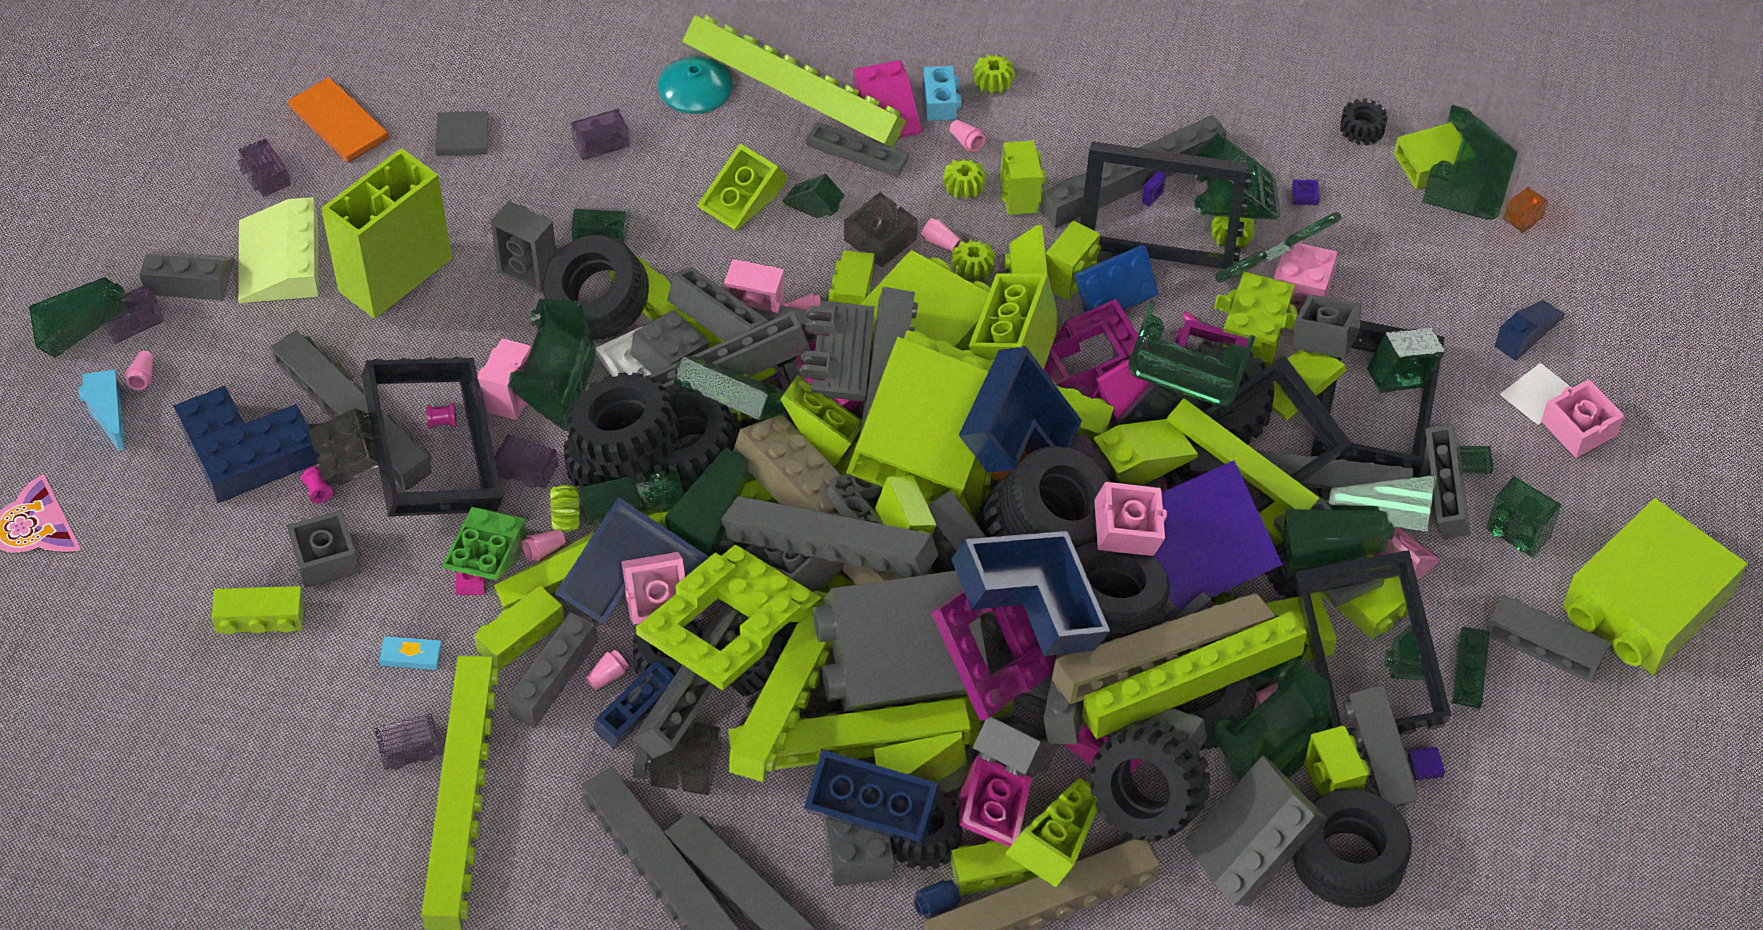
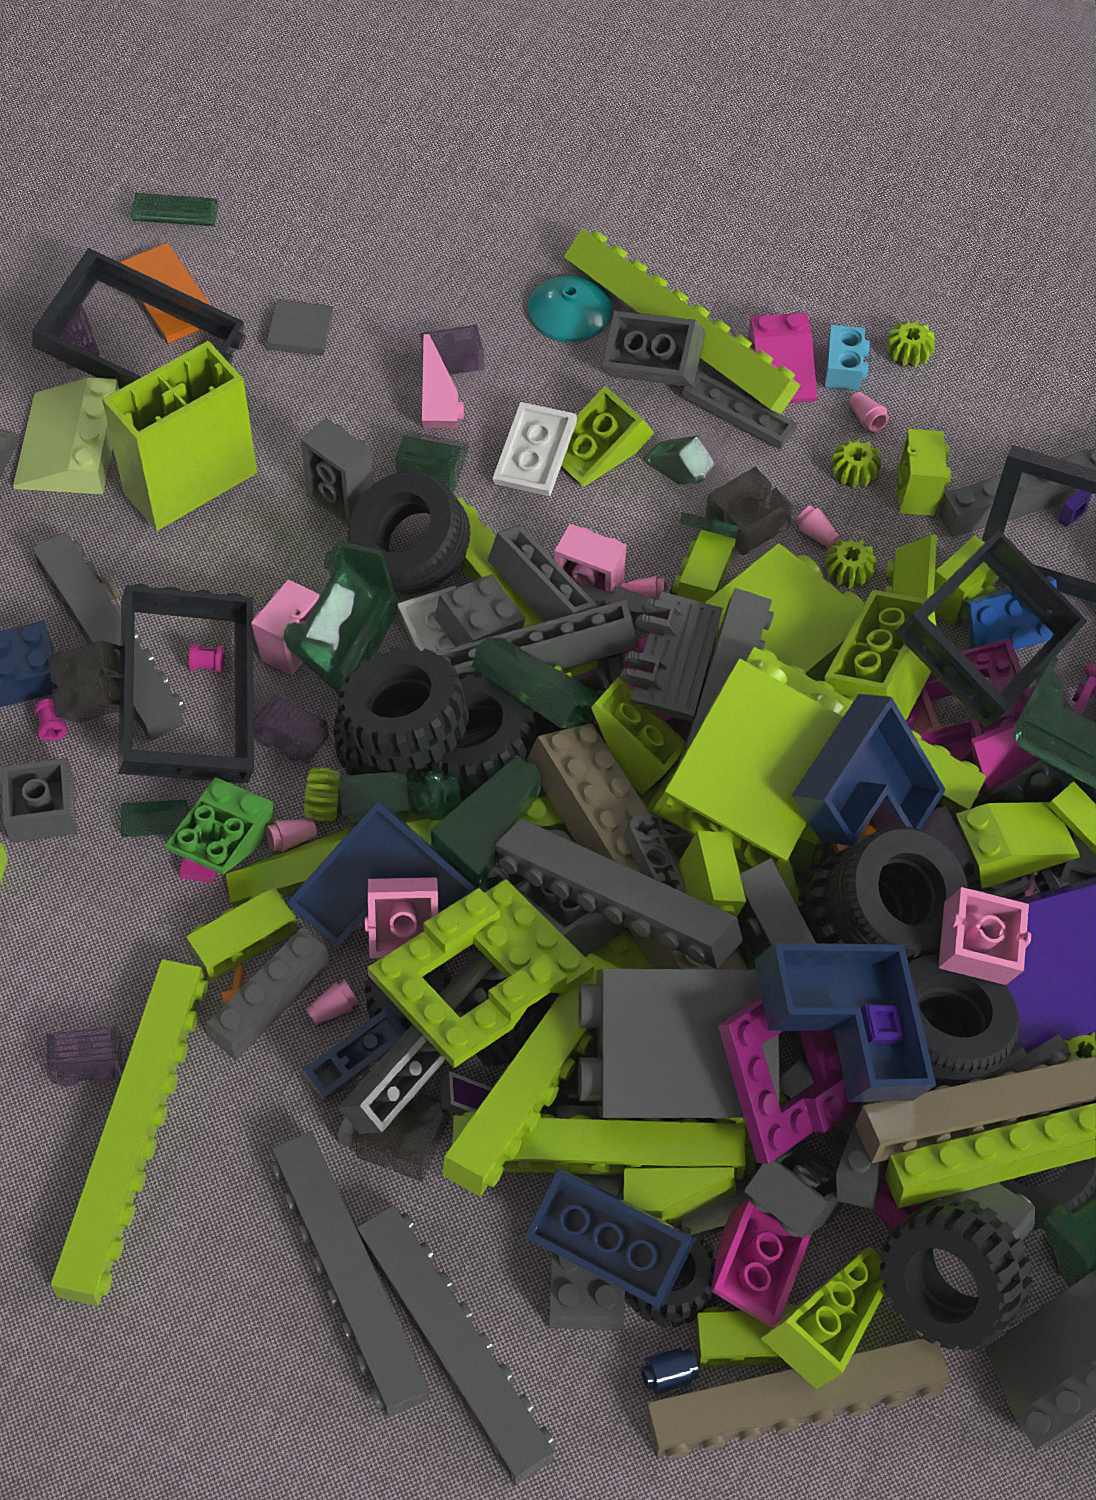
camera: 10 degrees right, 5 degrees up
medium azure tile [379,636,442,670] -> none
none -> black window [32,248,246,389]
none -> clear green tile [121,799,188,837]
none -> clear green plate [131,193,219,227]
none -> orange hand [222,965,244,1005]
none -> bright pink slope [422,334,464,429]
none -> tile [440,1071,493,1115]
none -> white plate [492,402,578,496]
none -> dark grey brick [602,311,706,387]
none -> clear green tile [680,512,738,537]
none -> dark purple tile [861,1005,905,1044]
none -> black window [894,530,1087,728]

